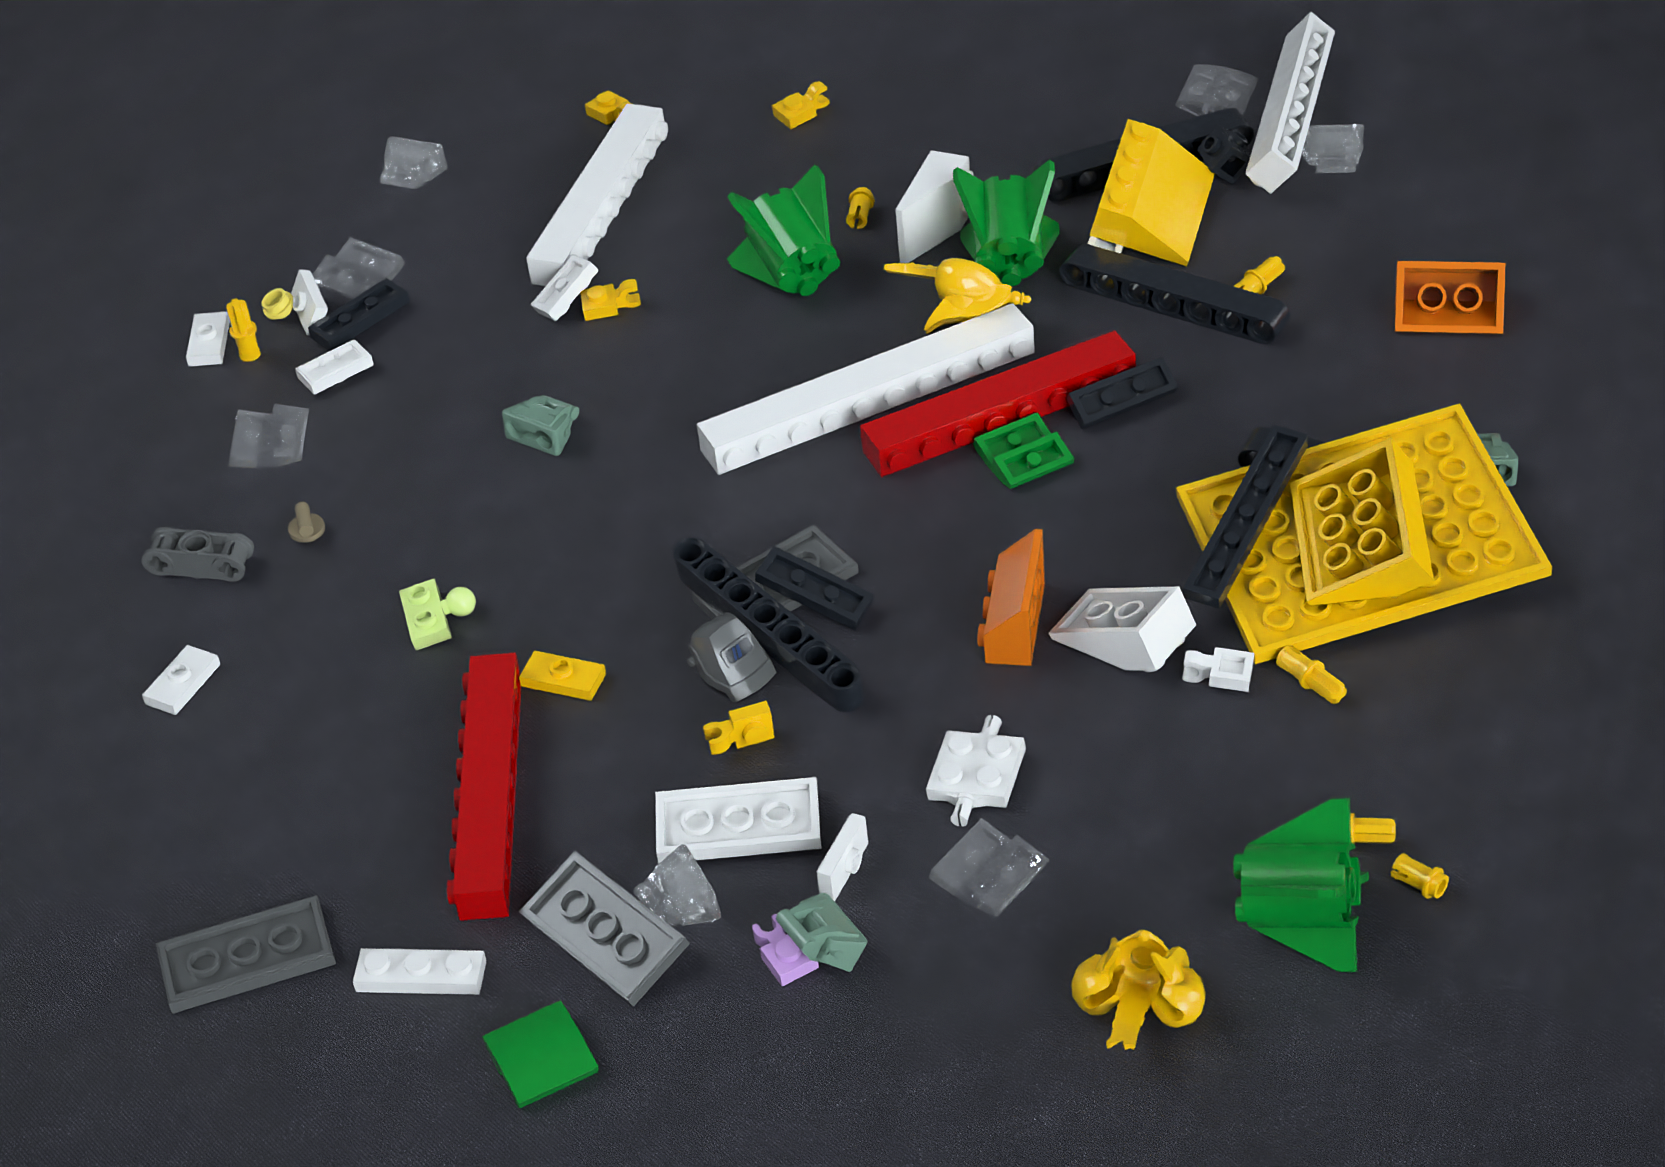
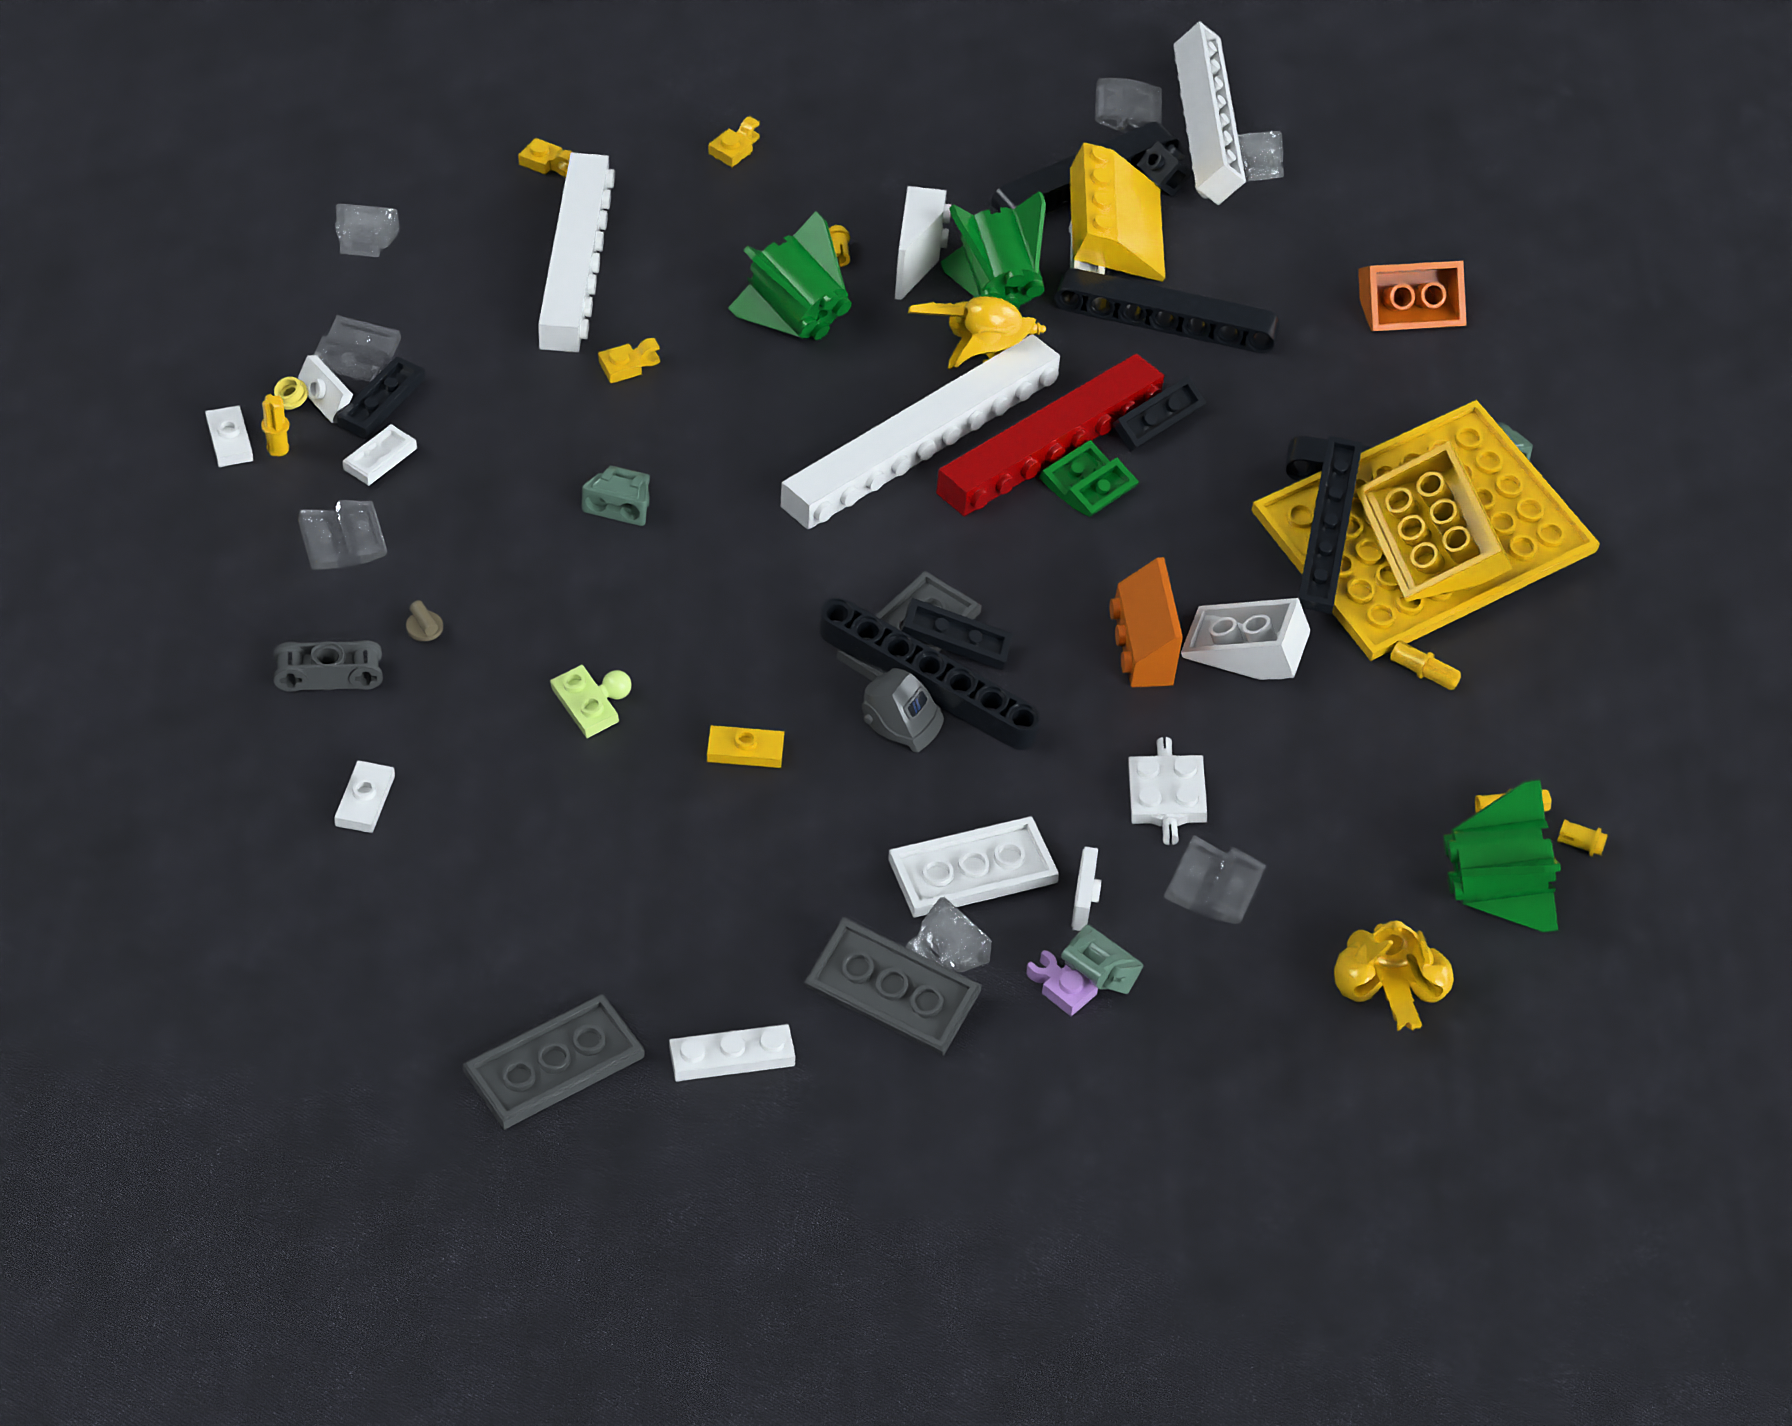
camera: 25 degrees left, 5 degrees up
red brick [447,652,521,921] -> none
green slope [482,1000,598,1109] -> none
white plate [531,254,599,321] -> none
yellow plate [703,701,775,755] -> none
white plate [1182,647,1254,692] -> none
yellow axle [1234,256,1285,294] -> none

